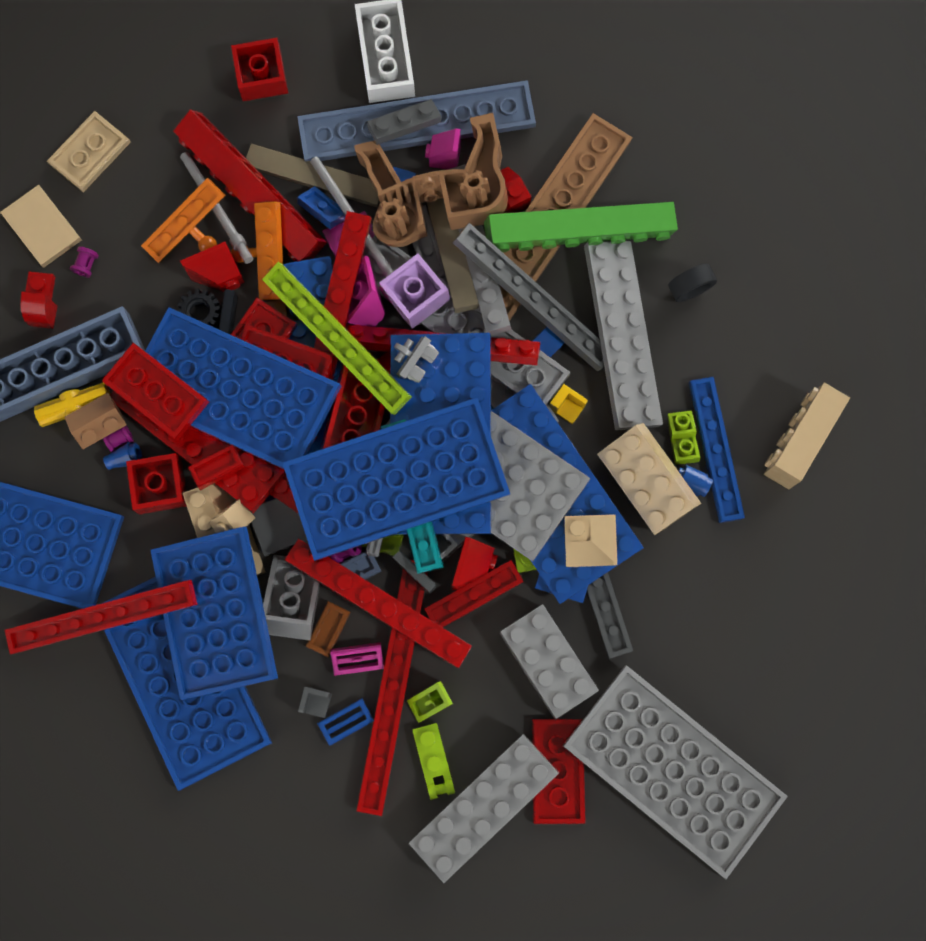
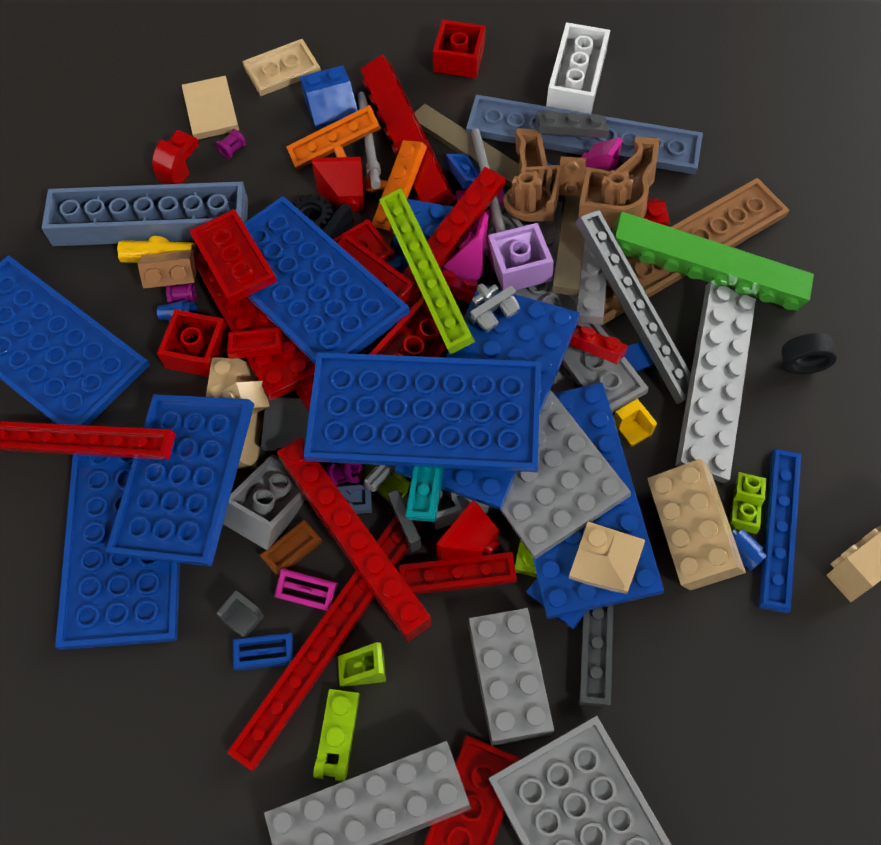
camera: 25 degrees right, 15 degrees down
none -> blue slope [300,65,358,129]

